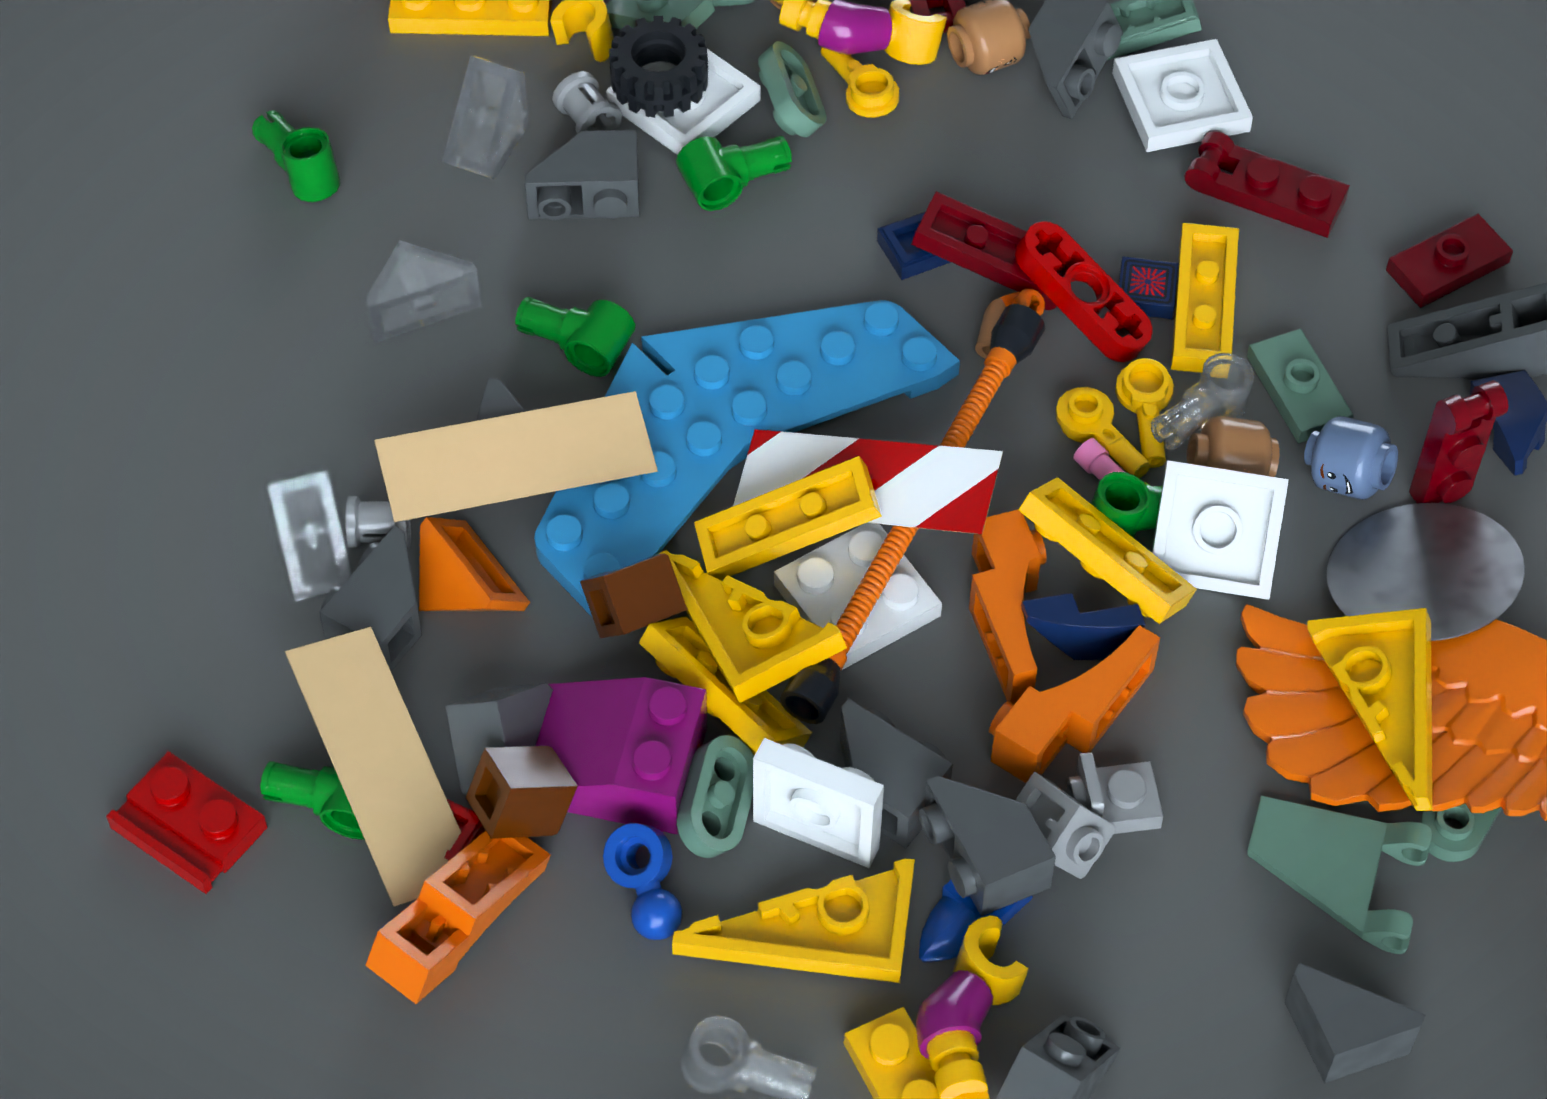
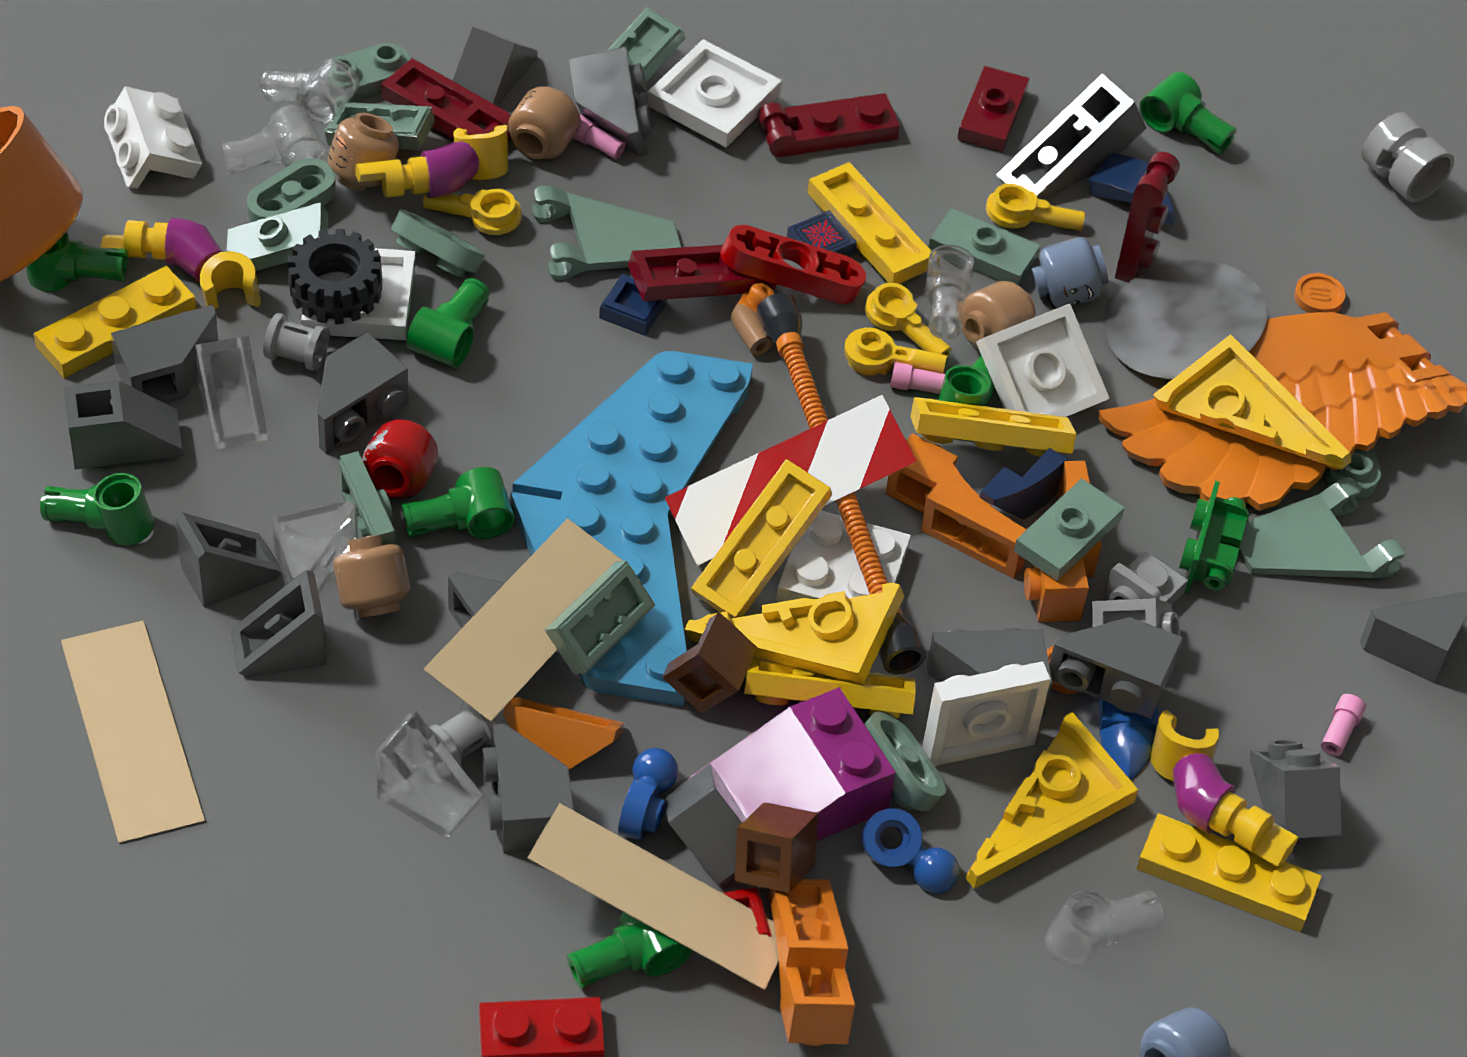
camera: 45 degrees left, 5 degrees down
none -> tan sticker [61,620,205,843]
none -> dark grey slope [64,381,183,470]
none -> dark grey slope [111,305,219,404]
none -> dark grey slope [176,512,282,607]
none -> dark grey slope [231,570,326,677]
none -> medium nougat head [333,534,411,618]
none -> sand green plate [339,451,395,545]
none -> red head [362,419,439,499]
none -> sand green flag [532,186,681,280]
none -> sand green plate [544,560,655,675]
none -> bright pink piece [573,115,626,160]
none -> blue plate [618,748,678,841]
none -> yellow plate [985,183,1085,231]
none -> sand green plate [1014,478,1125,581]
none -> green hinge [1179,480,1249,594]
none -> bright pink piece [1321,694,1367,756]

